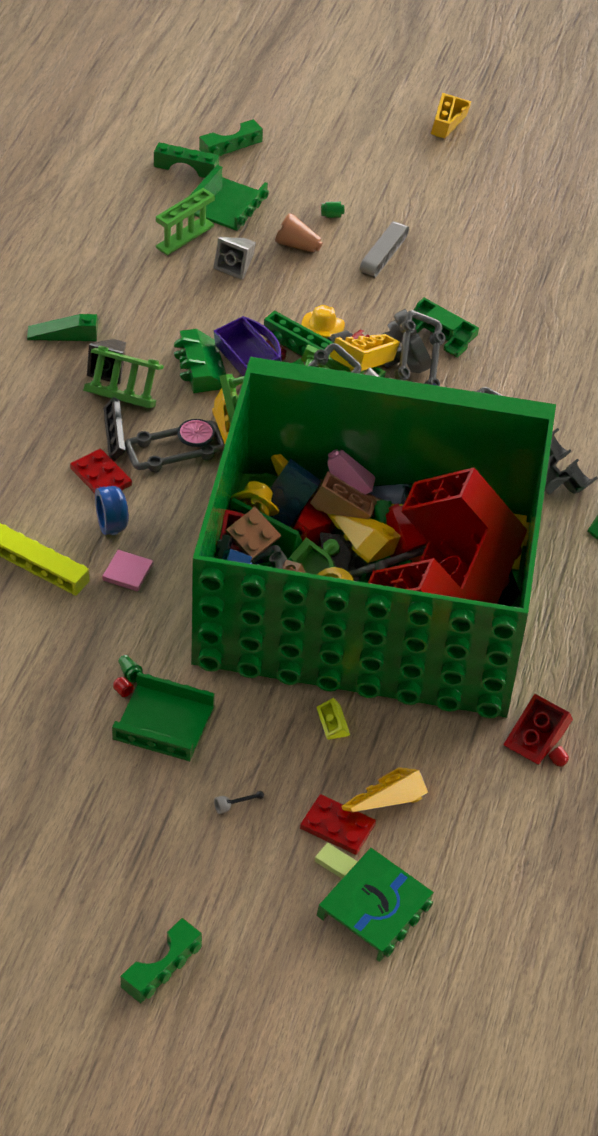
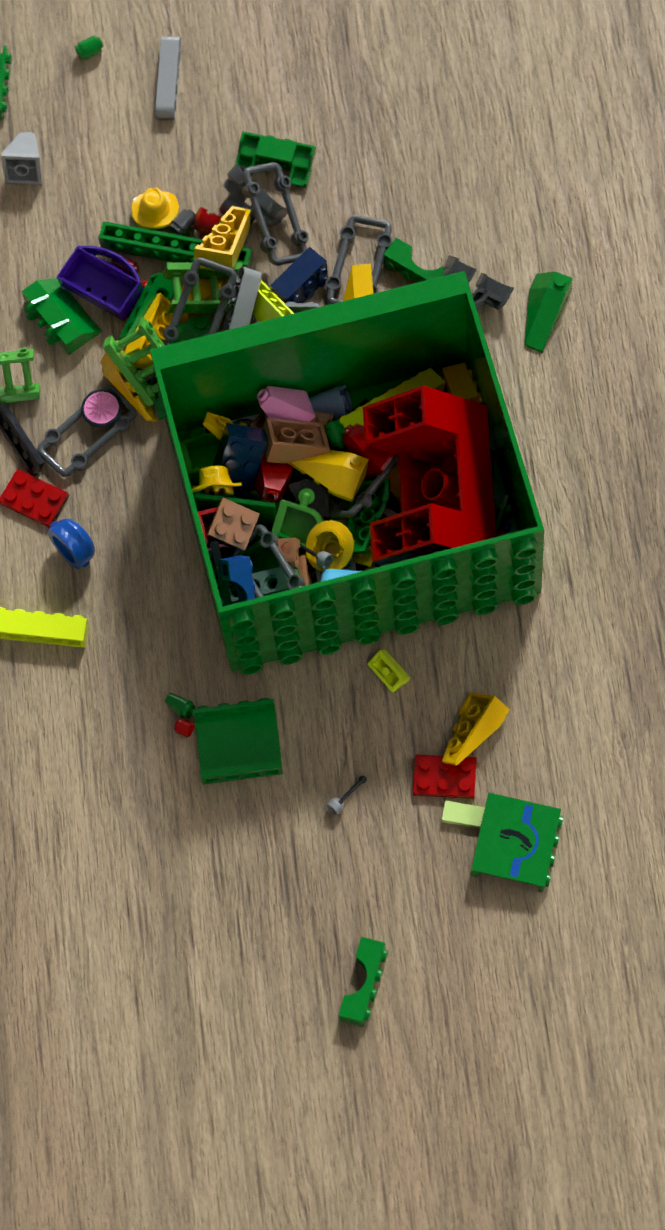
camera: 15 degrees left, 20 degrees up
bright pink tile [102,550,153,591] -> none
nougat cone [275,213,323,253] -> none
red slope [503,694,573,765] -> none
red piece [548,746,569,767] -> none

